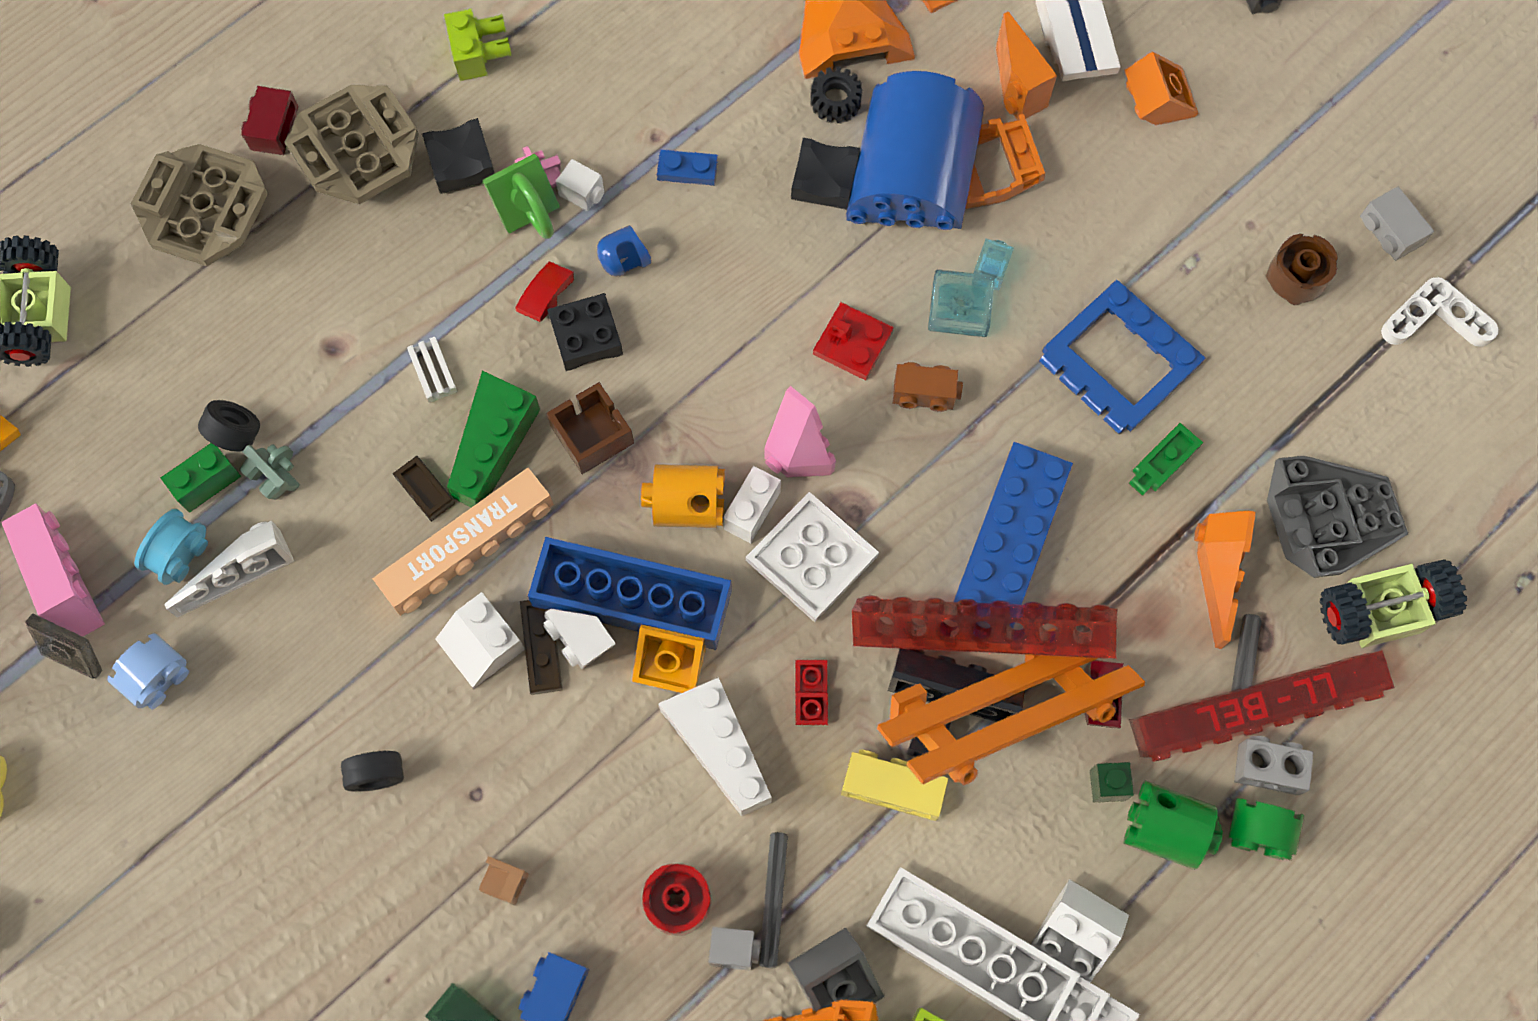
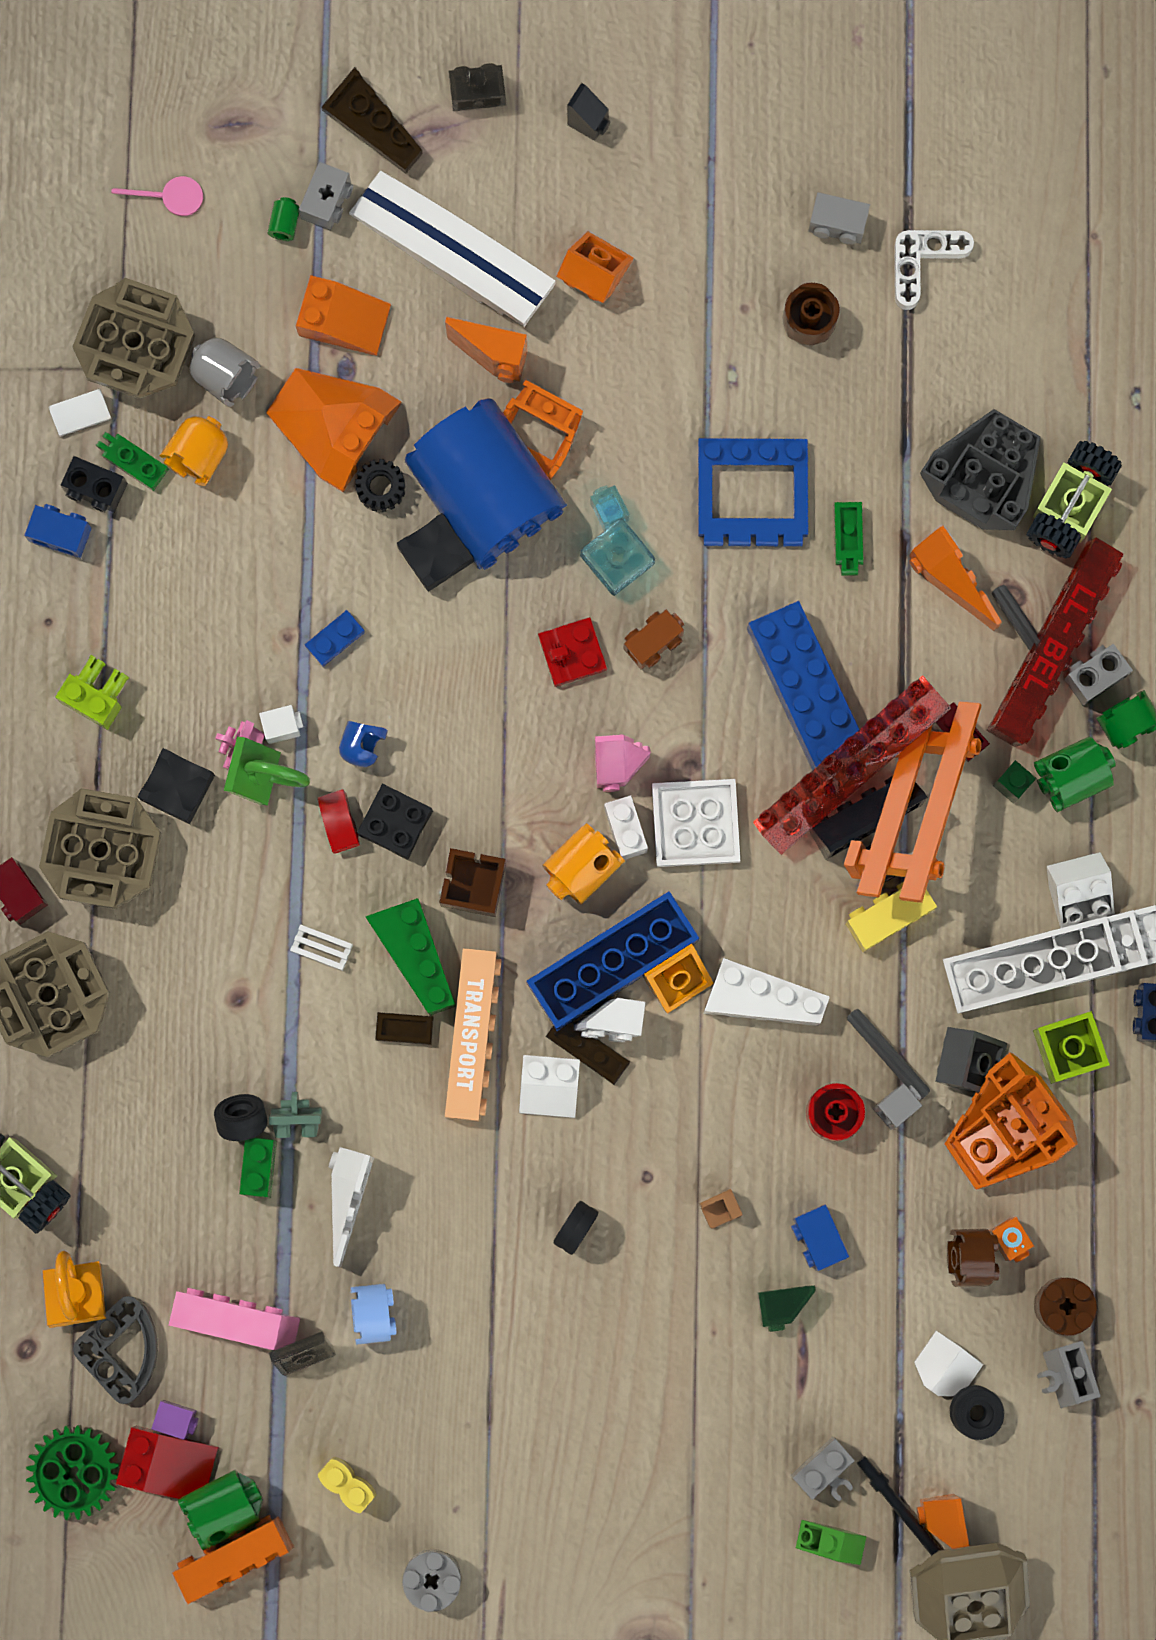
camera: 45 degrees left, 10 degrees up
medium azure wheel [135,509,208,585] -> none
red slope [795,660,828,725] -> none

